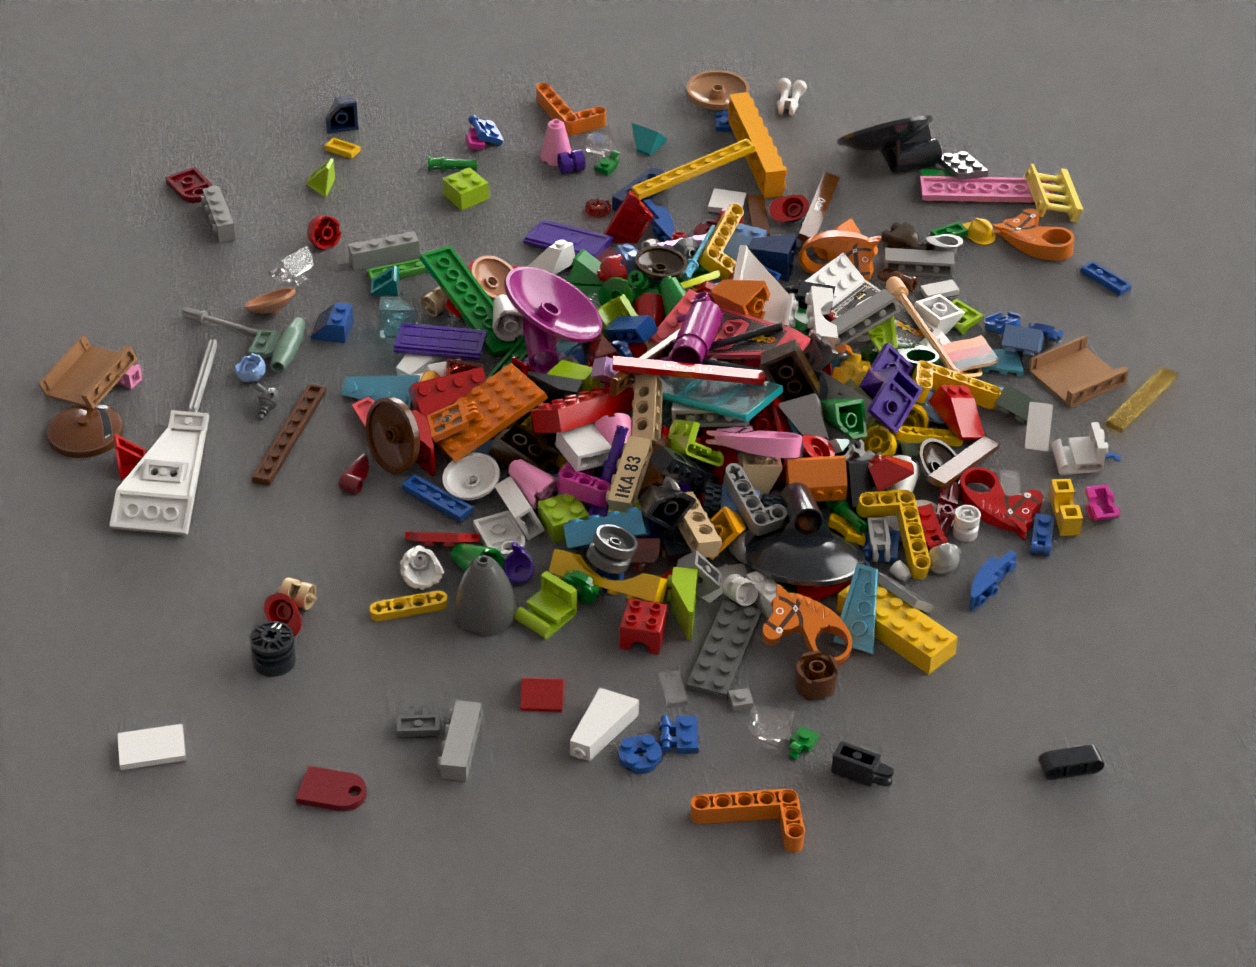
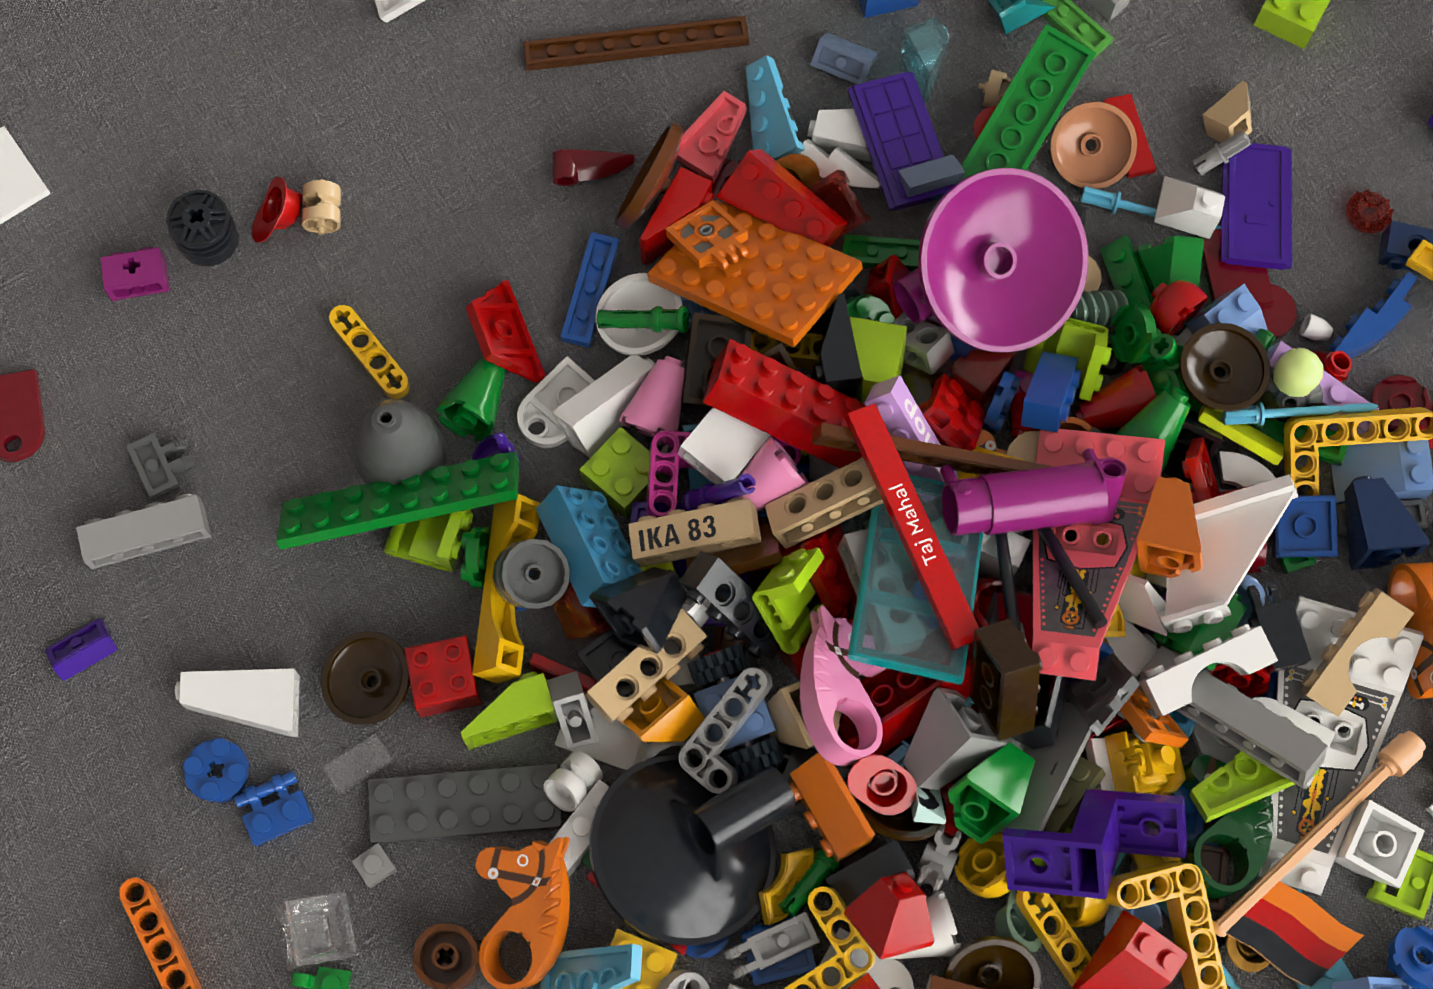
camera: 65 degrees right, 30 degrees up
white hair [400,545,444,590] -> none
red slope [520,677,565,712] -> none
red wing [603,190,653,244] -> none
none -> dark purple slope [45,618,117,681]
none -> magenta brick [100,247,170,301]
none -> green plate [276,451,519,550]
none -> dark brown dish [321,631,410,725]
none -> green pin [596,306,689,333]
none -> sand blue panel [810,33,878,84]
none -> sand blue slope [898,155,965,197]
none -> light grey axle [1193,131,1251,175]
none -> tan slope [1203,81,1252,143]
none -> yellowish green hair [1273,348,1323,397]
none -> tan arch [1302,588,1414,717]

